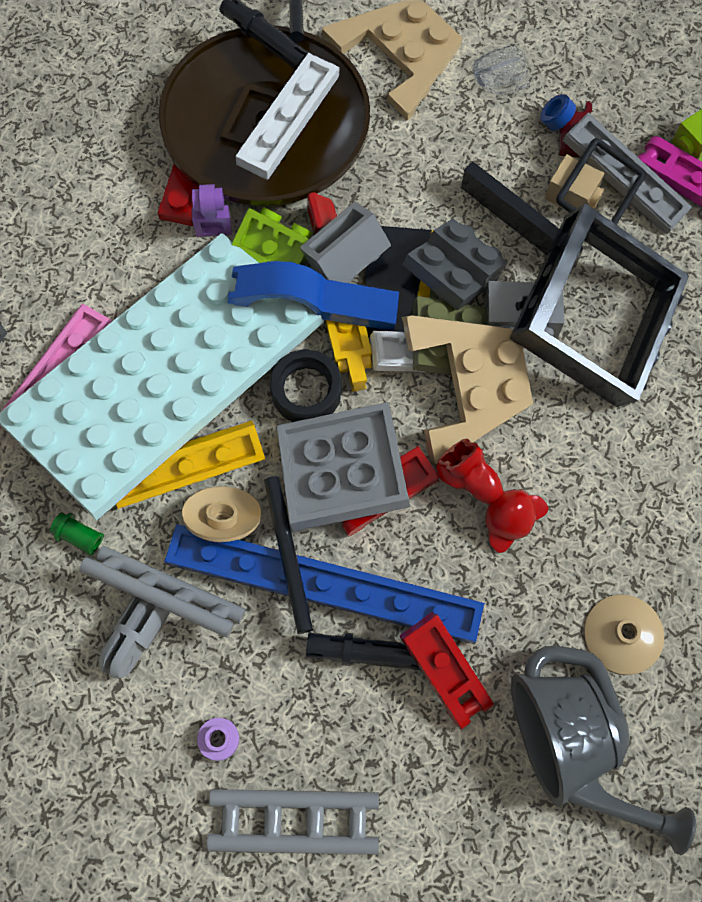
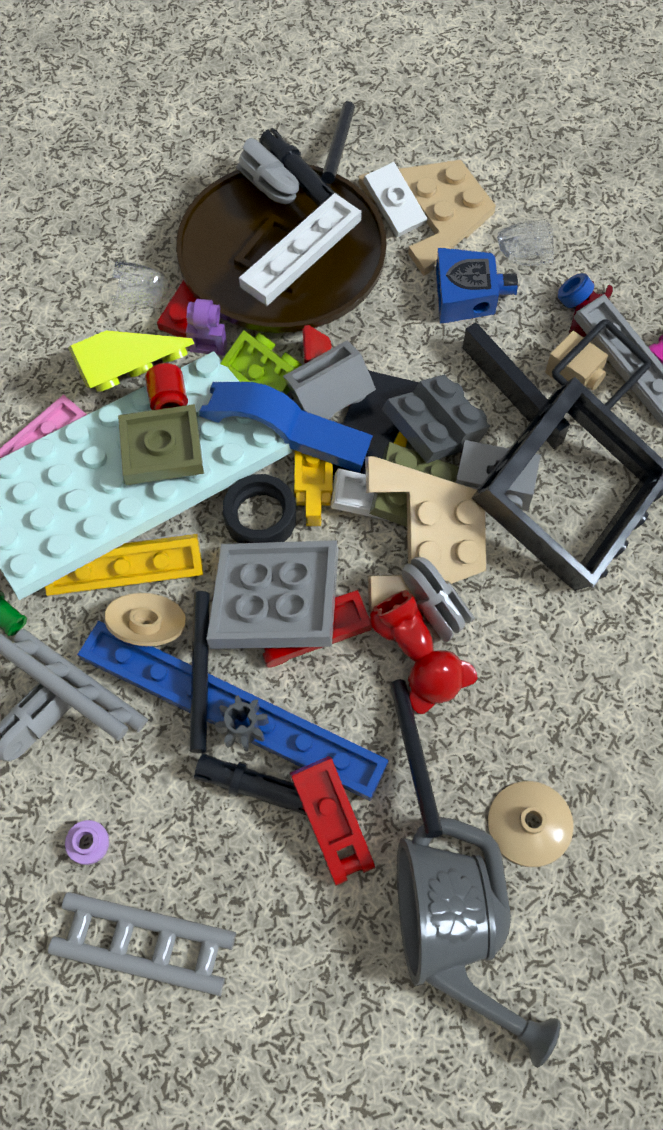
camera: 15 degrees right, 5 degrees down
none -> neon yellow slope [68,330,194,392]
none -> clear brick [111,260,175,313]
none -> olive plate [118,404,204,485]
none -> red brick [145,363,188,410]
none -> dark grey gear [215,695,269,752]
none -> light grey arm [236,138,299,204]
none -> white plate [363,162,427,238]
none -> black bar [390,679,443,838]
none -> light grey arm [402,557,475,643]
none -> blue torso [435,248,518,323]

